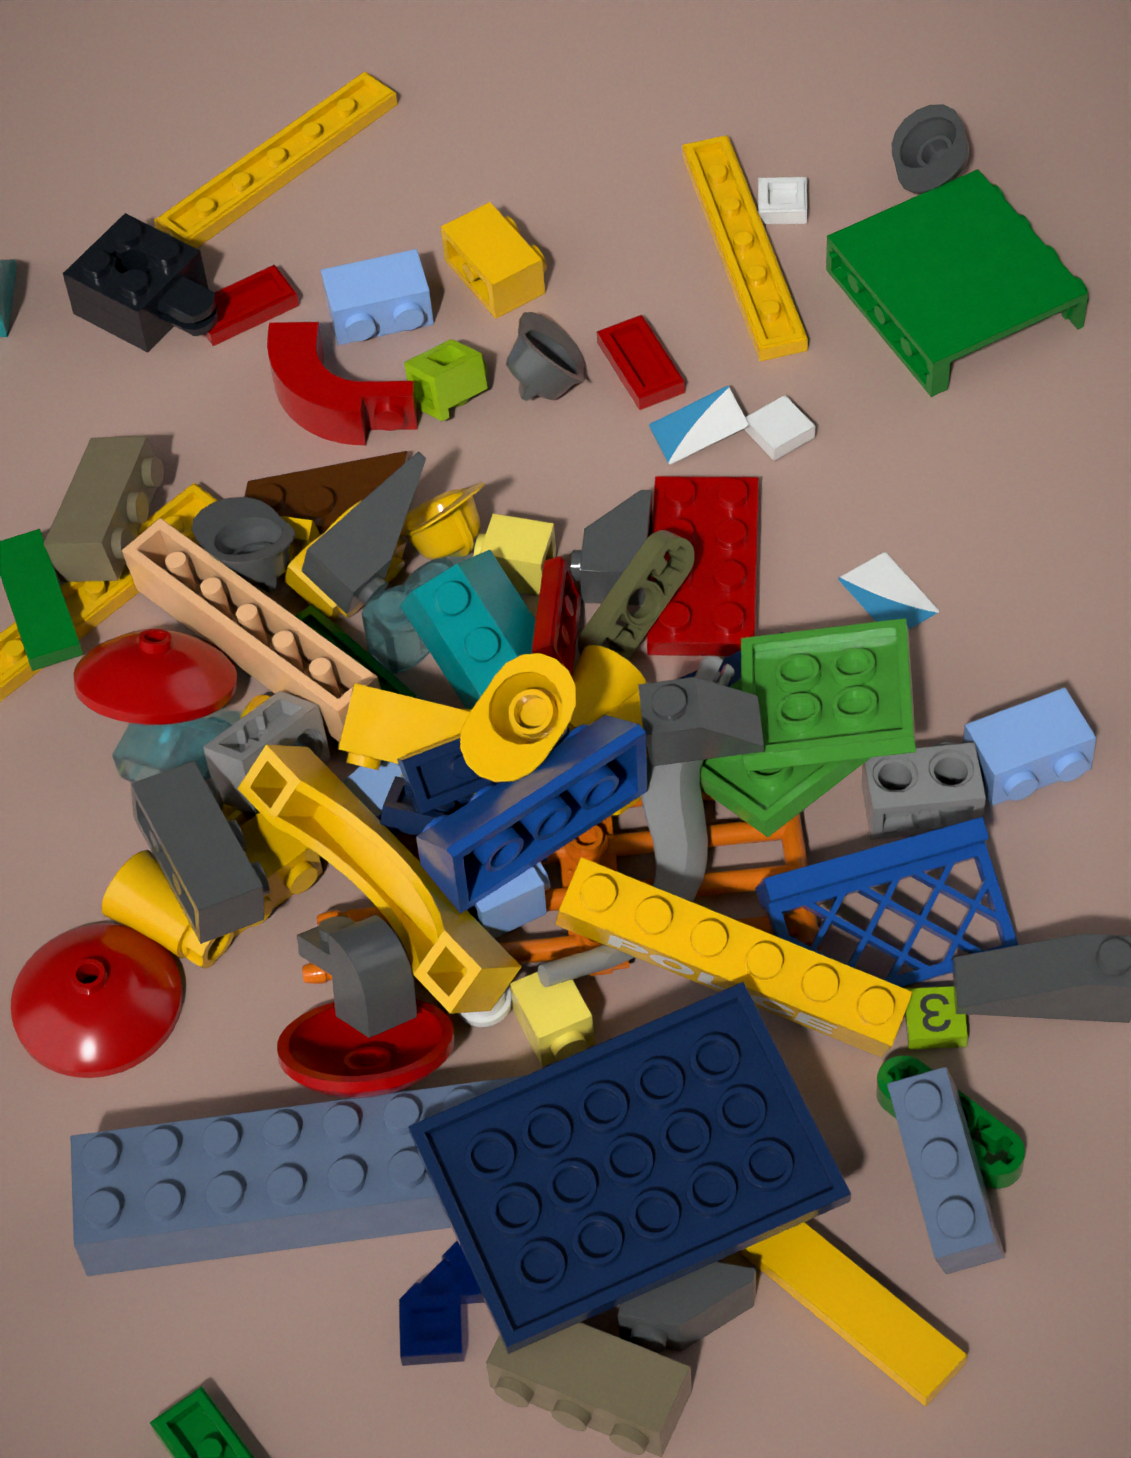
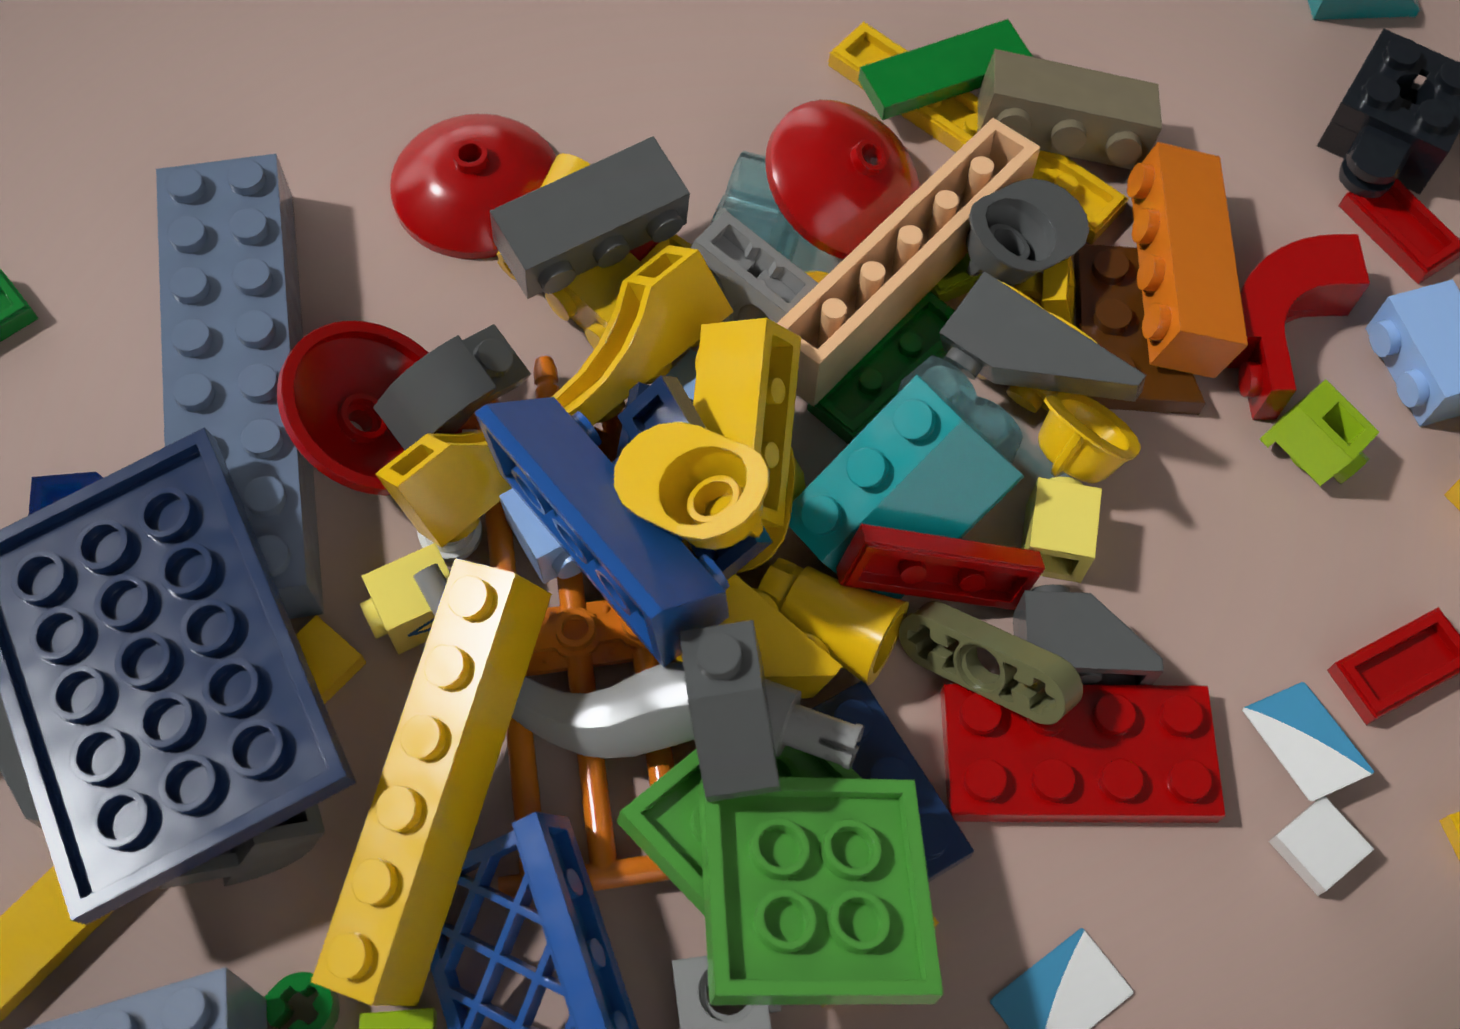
camera: 80 degrees right, 10 degrees up
dark grey piece [506,312,584,401] -> none
none -> orange brick [1127,142,1248,378]

